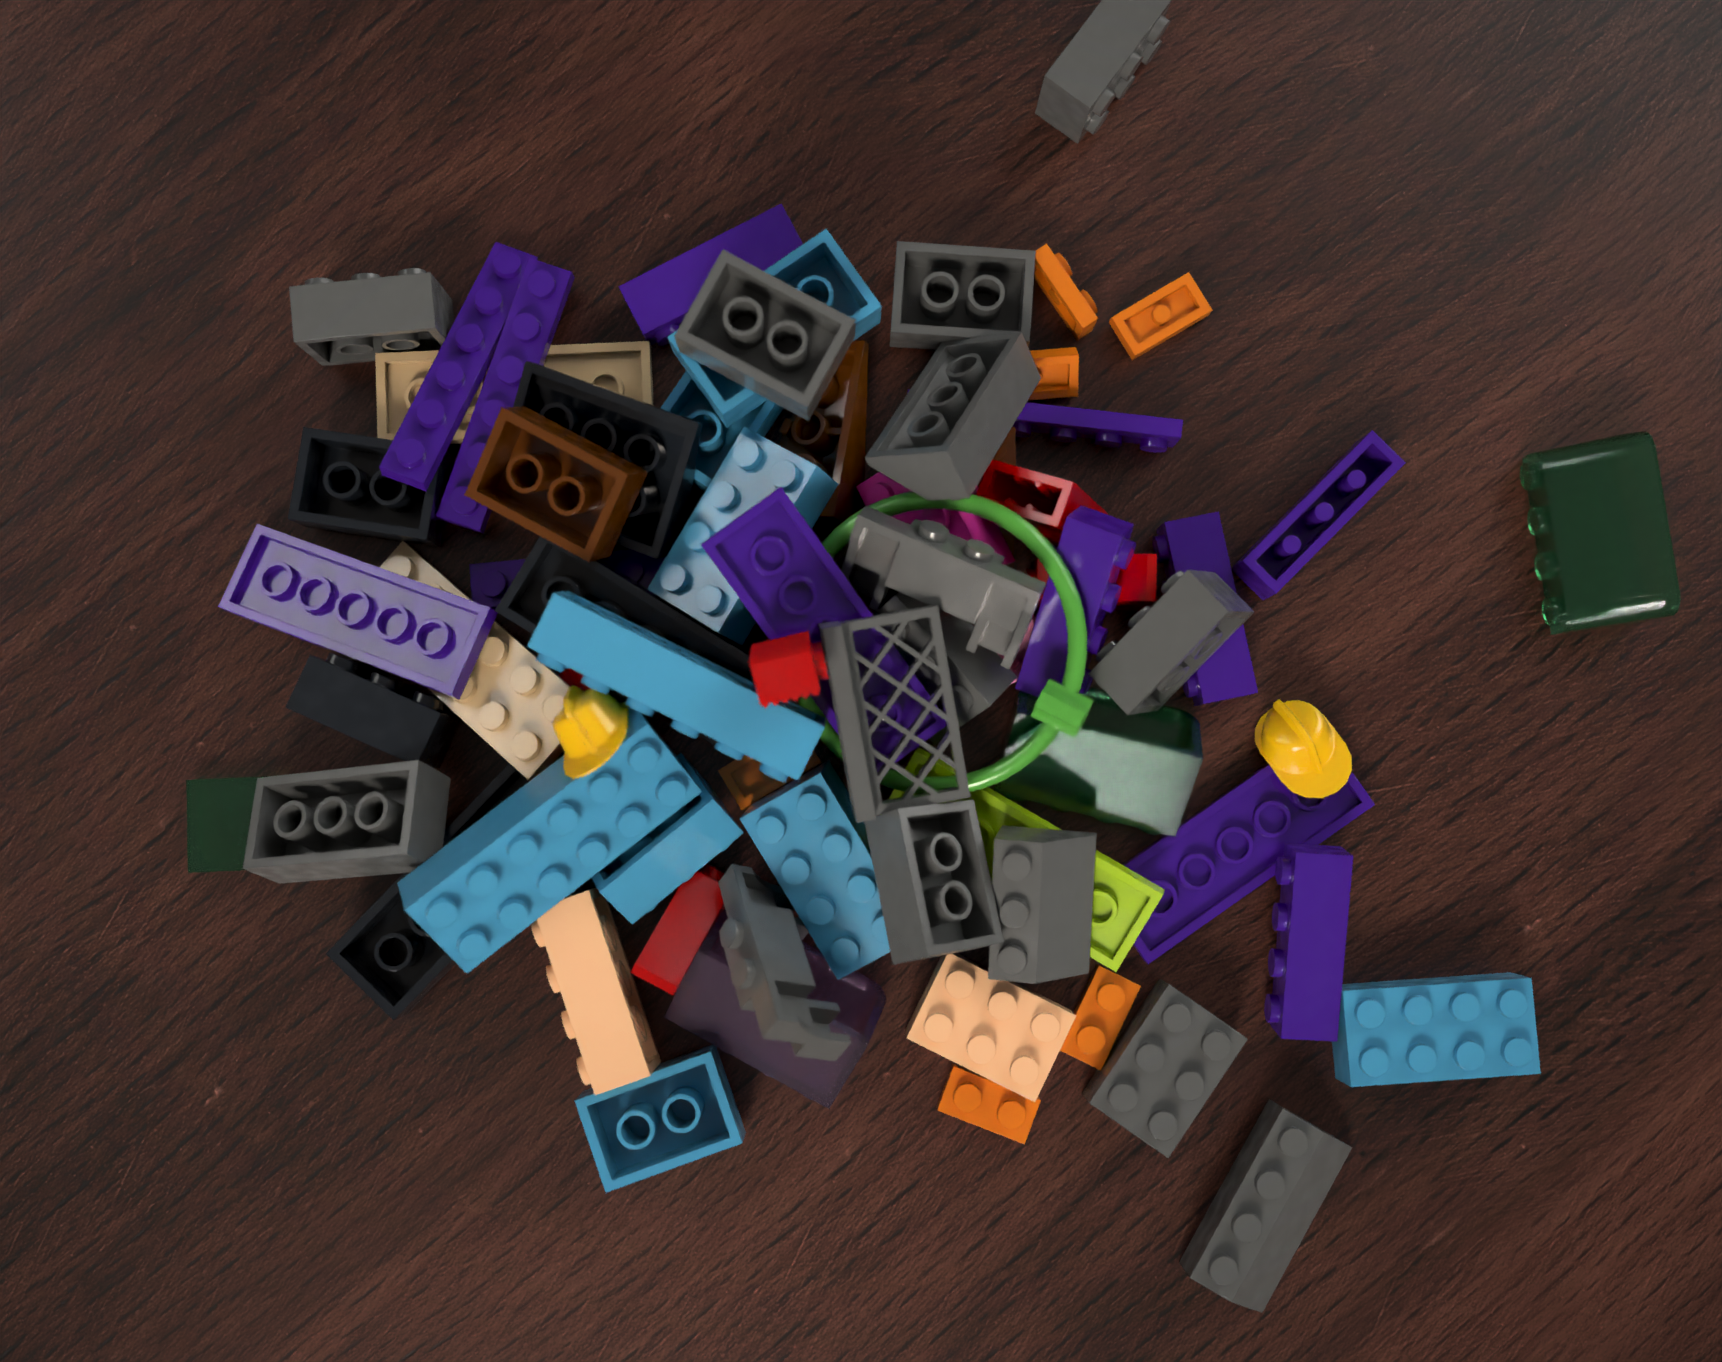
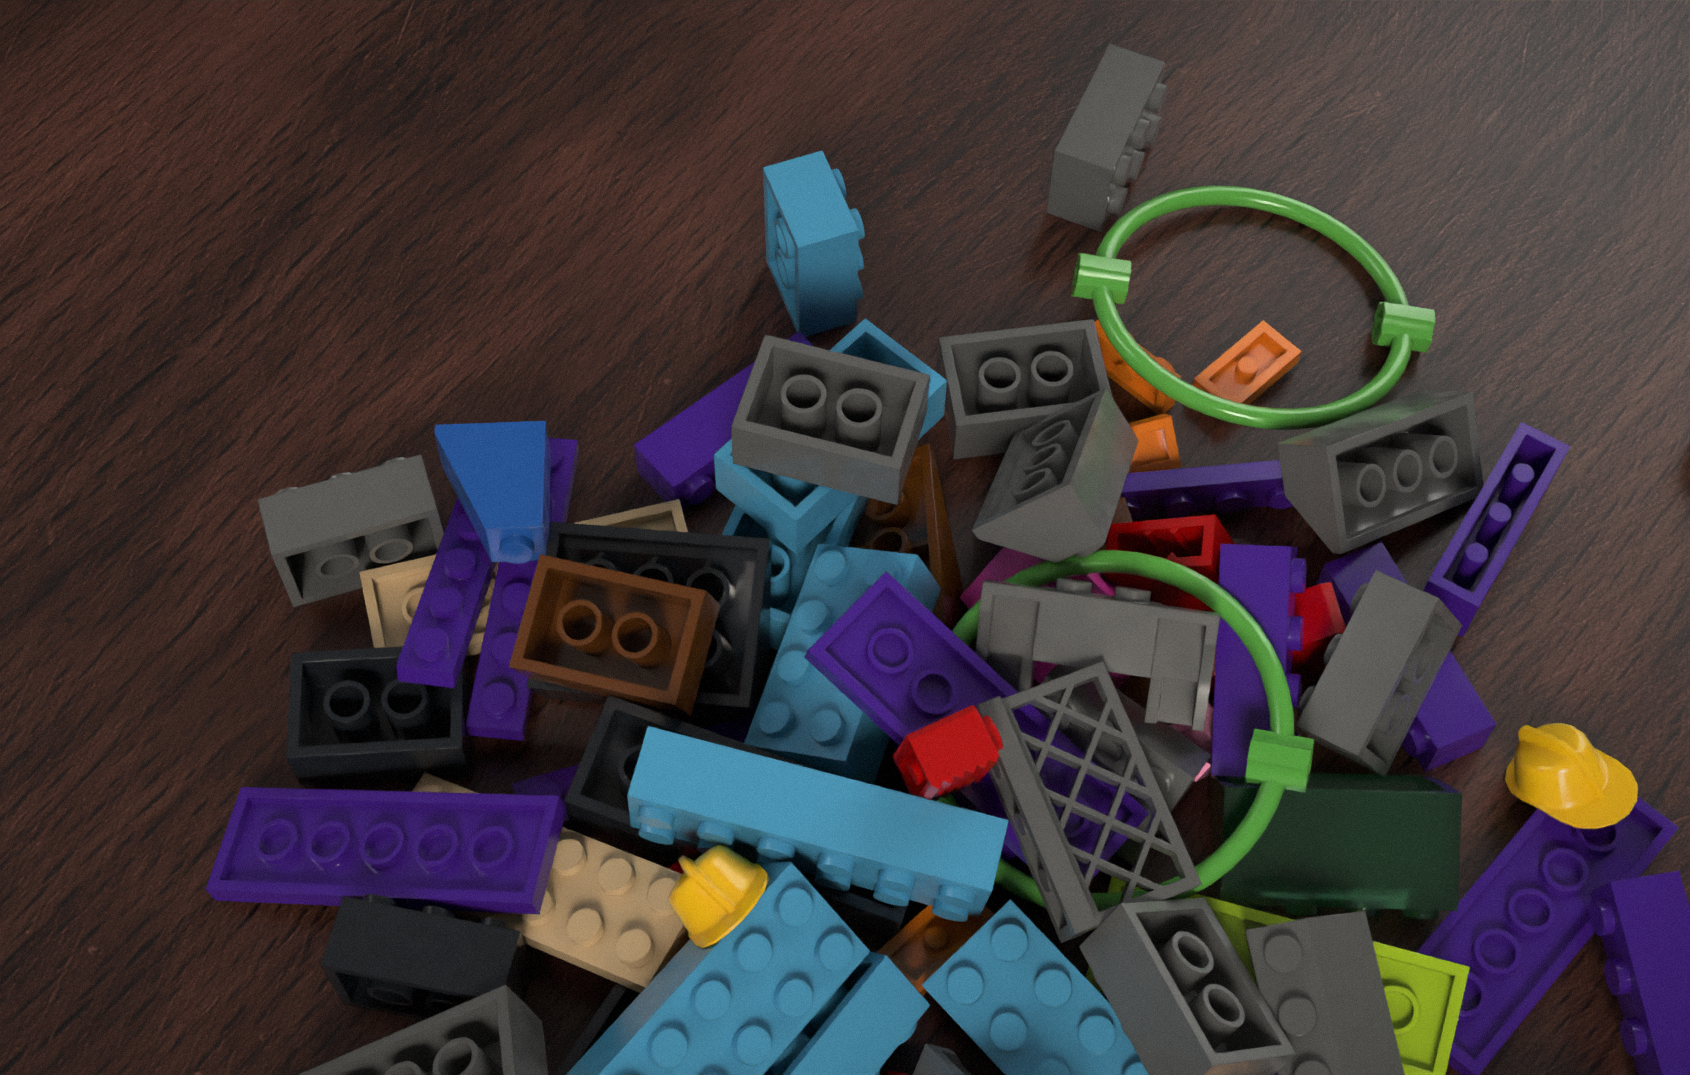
camera: 10 degrees left, 25 degrees down
none -> blue slope [435,421,551,564]
none -> dark azure brick [763,151,865,337]
none -> bright green piece [1071,185,1435,430]
none -> dark grey slope [1278,389,1484,554]

